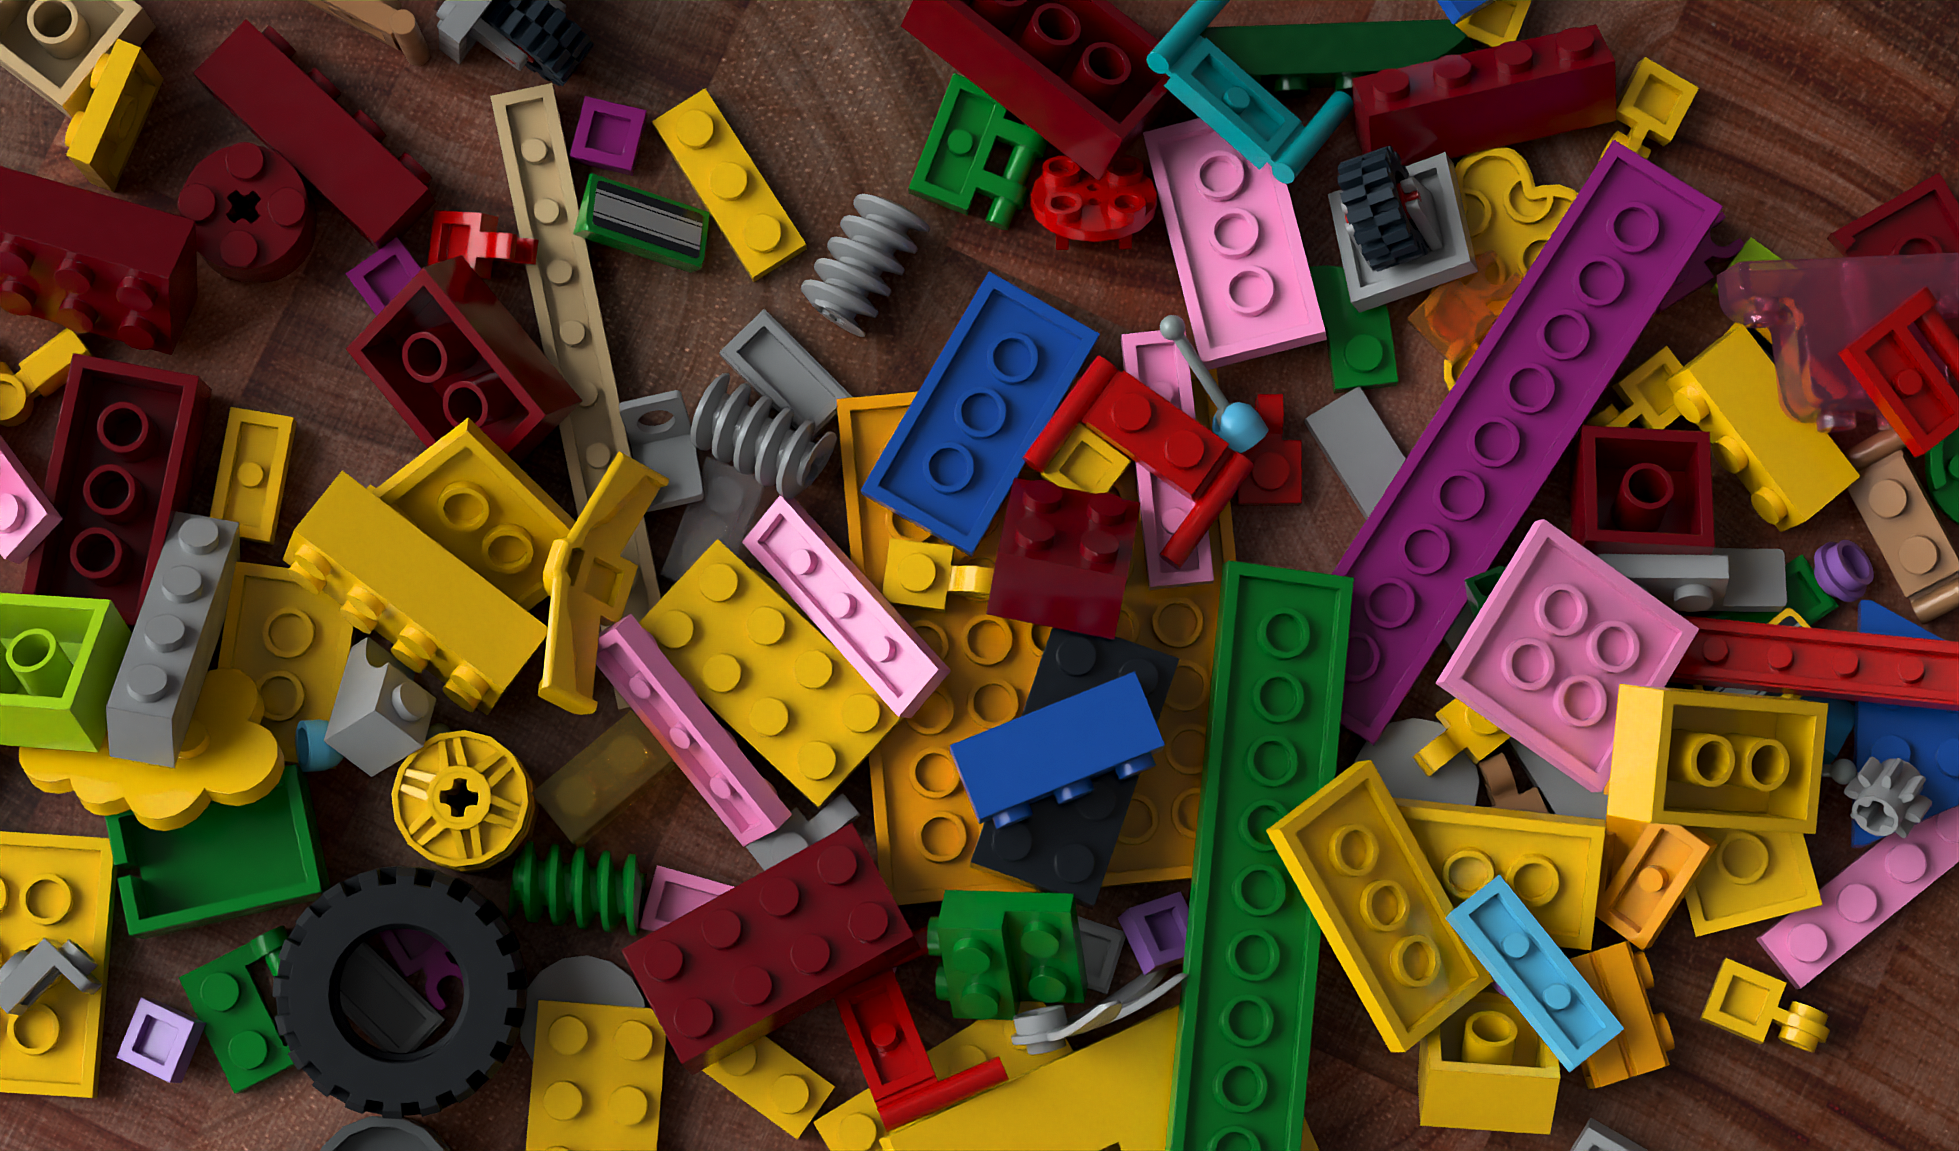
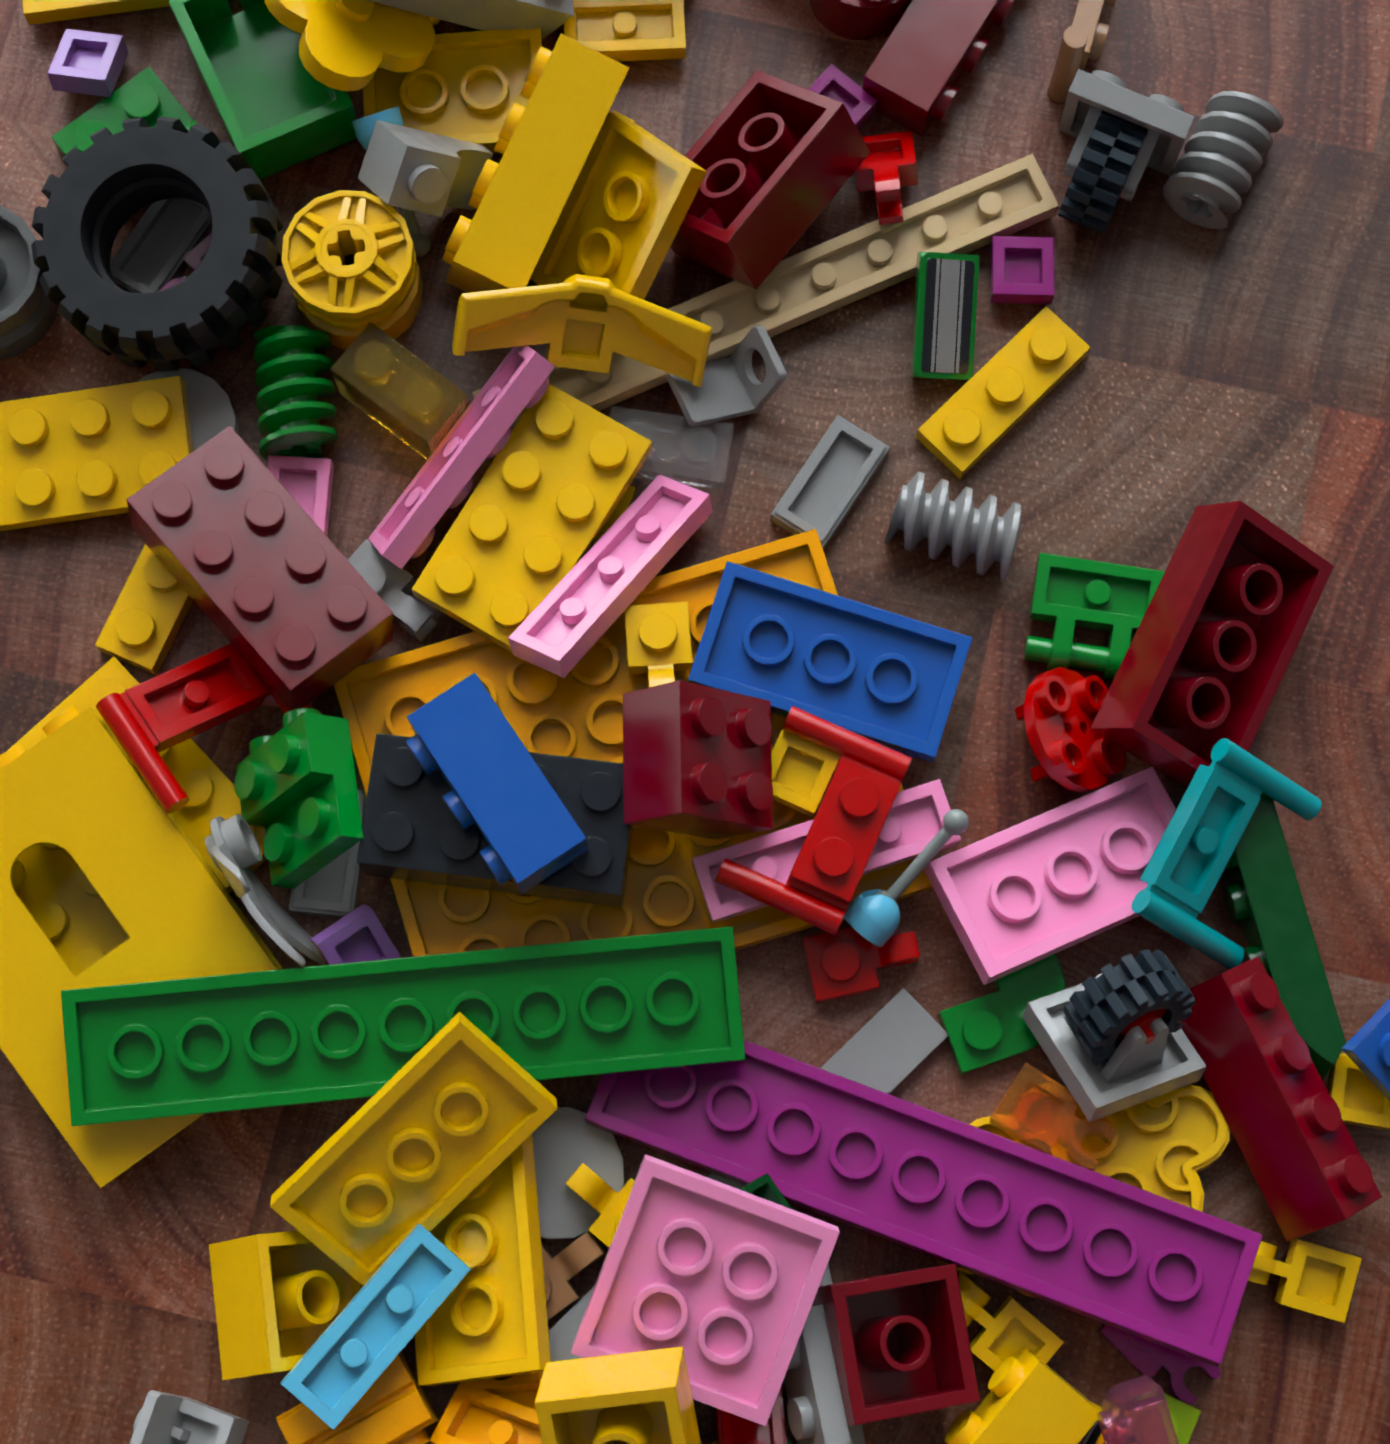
camera: 80 degrees right, 5 degrees down
light grey piece [691,373,837,499] -> none

